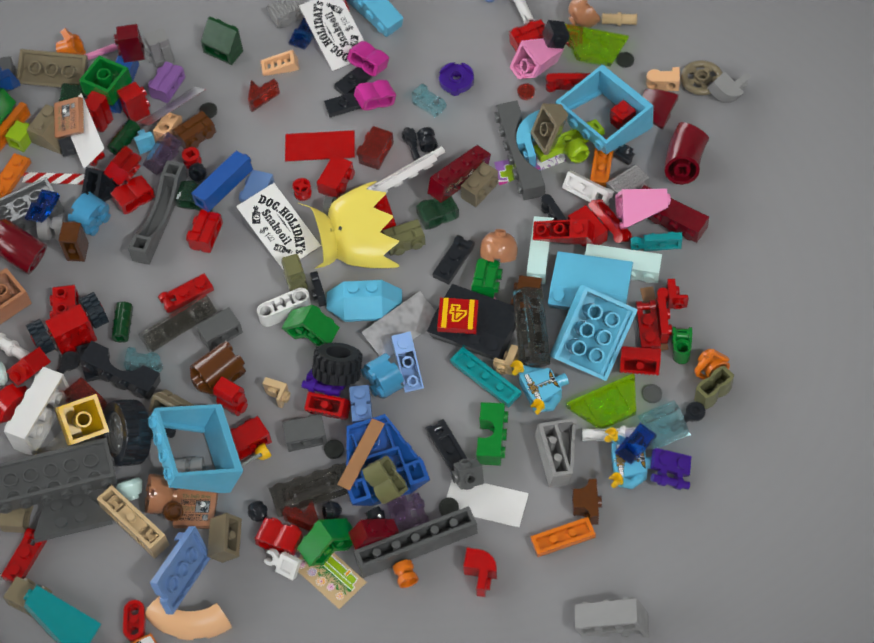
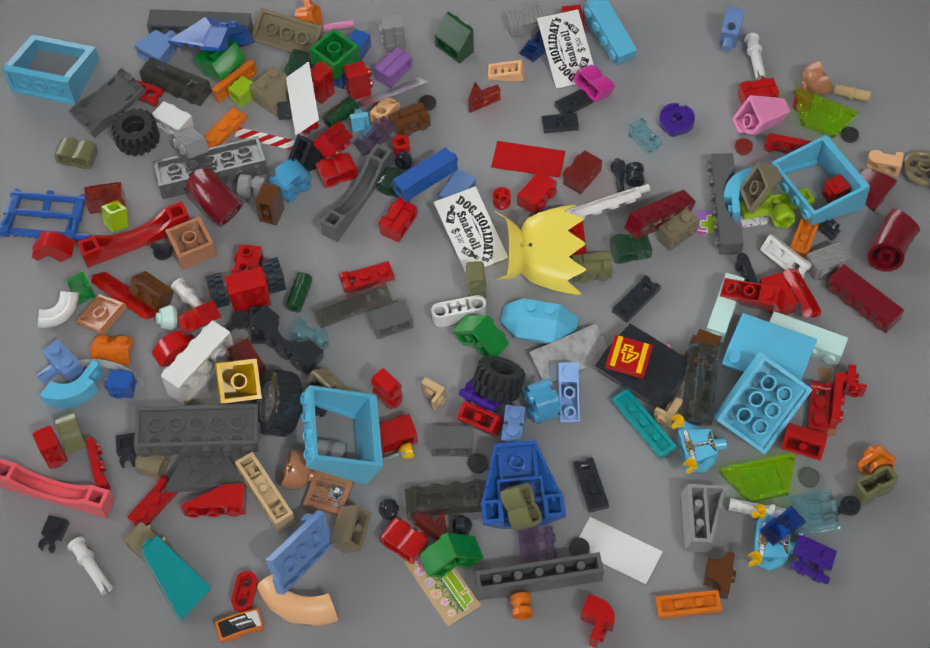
camera: 10 degrees right, 0 degrees up
clear blue slope [25,189,60,223] -> none
nougat tile [54,97,84,139] -> none
dark red brick [114,24,145,63] -> none
light aqua cone [116,477,143,501] -> none
reddish brown plate [163,501,183,521] -> none
reddish brown cylinder [190,341,246,397] -> none
white plate [264,548,302,580] -> none
black plate [310,271,327,307] -> none
medium nougat sticker [337,418,384,490] -> none
dark red brick [349,519,399,550] -> none
dark pink brick [354,80,396,111] -> none
black plate [365,506,385,519] -> none
dark grey brick [451,458,484,490] -> none
green brick [471,258,503,298] -> none
green arch [476,402,509,466] -> none
nougat cylinder [480,229,518,263] -> none
black brick [542,20,570,49] -> none
bright pink slope [615,188,671,230] -> none
teal plate [630,232,683,251] -> none
green piece [672,327,692,364] -> none
none -> red slope [181,484,247,518]

